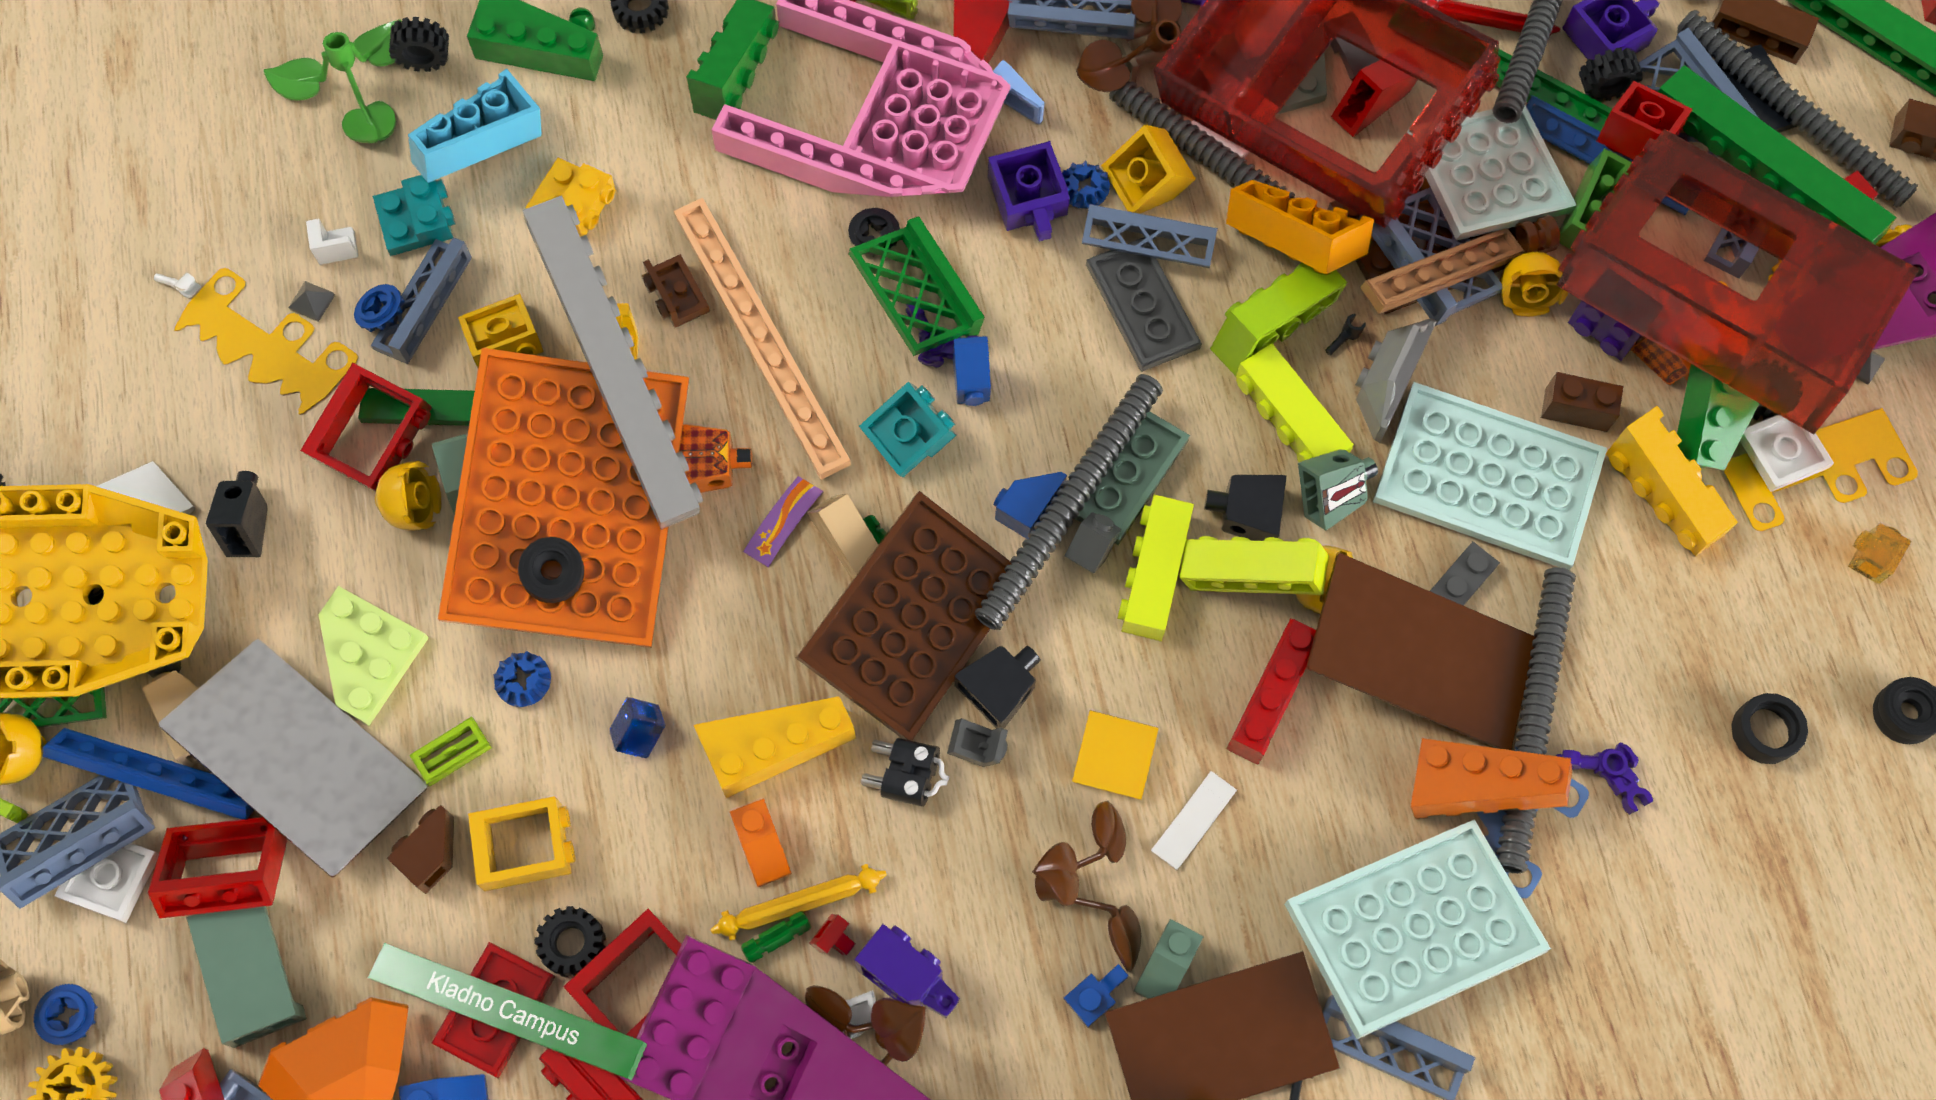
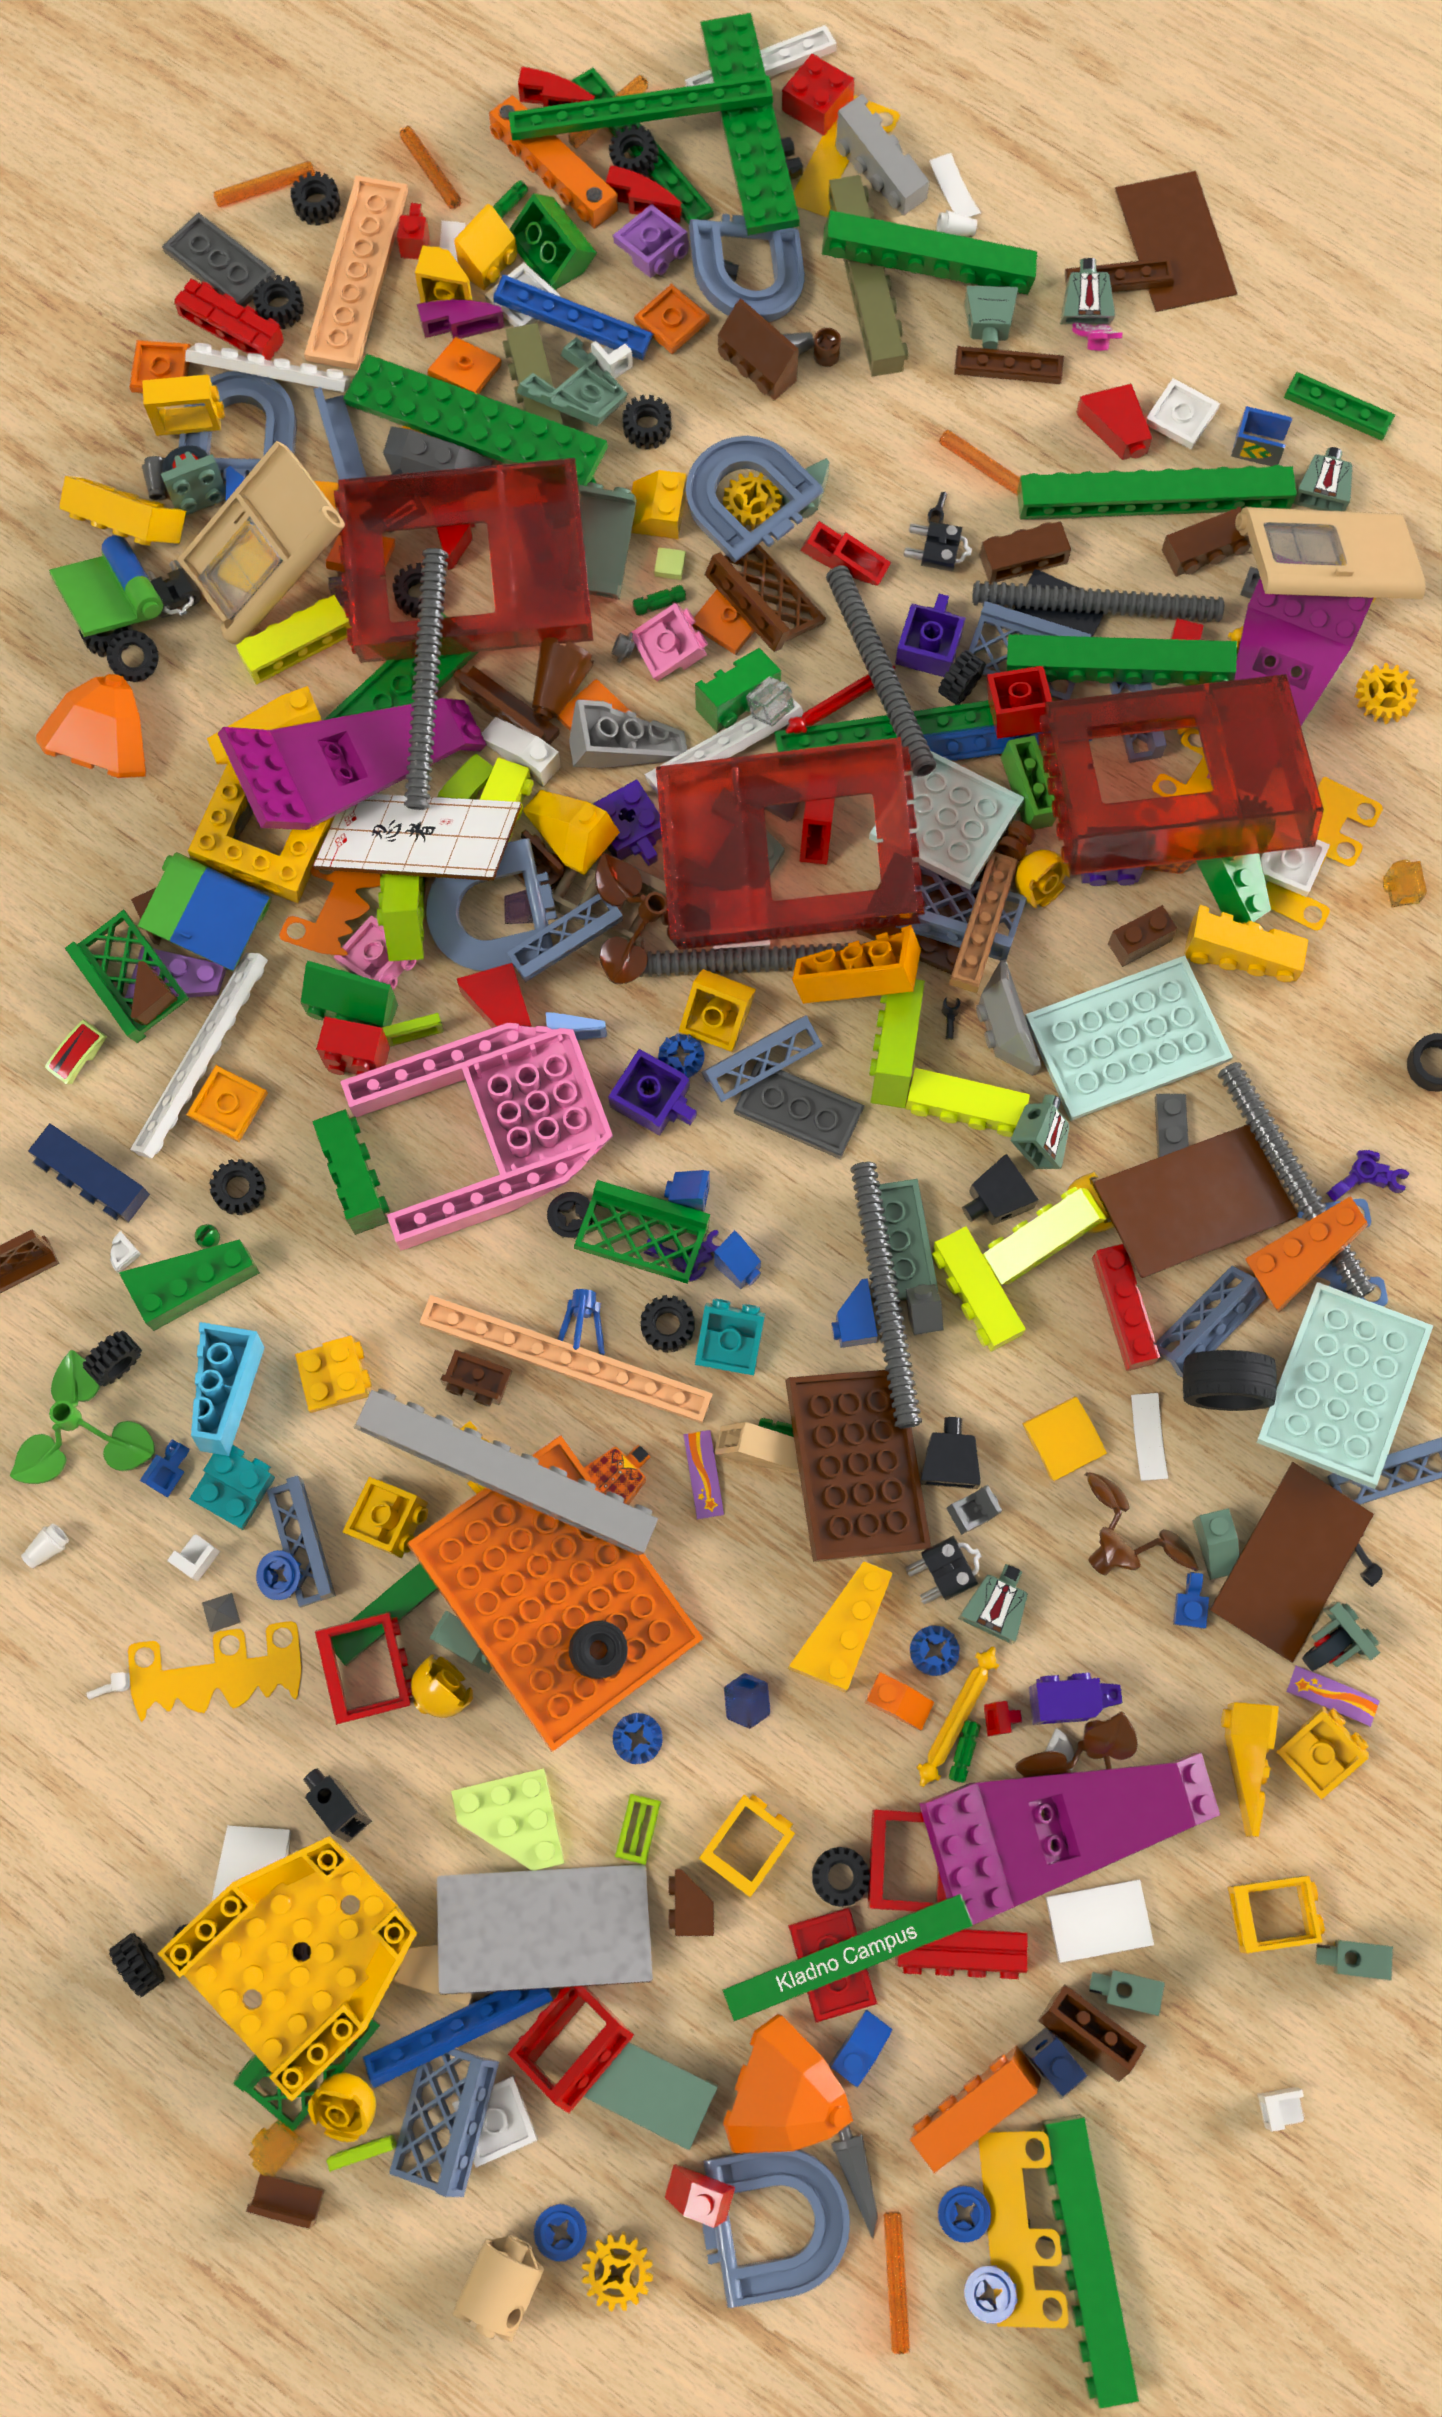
camera: 40 degrees left, 5 degrees up
none -> white cone [21,1524,69,1569]
none -> blue plate [140,1439,190,1498]
none -> blue plant [558,1289,605,1355]
none -> black tyre [640,1295,695,1353]
none -> blue slope [664,1170,710,1212]
none -> blue gear [910,1625,960,1676]
none -> torso [958,1564,1028,1645]
none -> sand blue fence [1154,1266,1267,1378]
none -> black tyre [1183,1350,1277,1411]

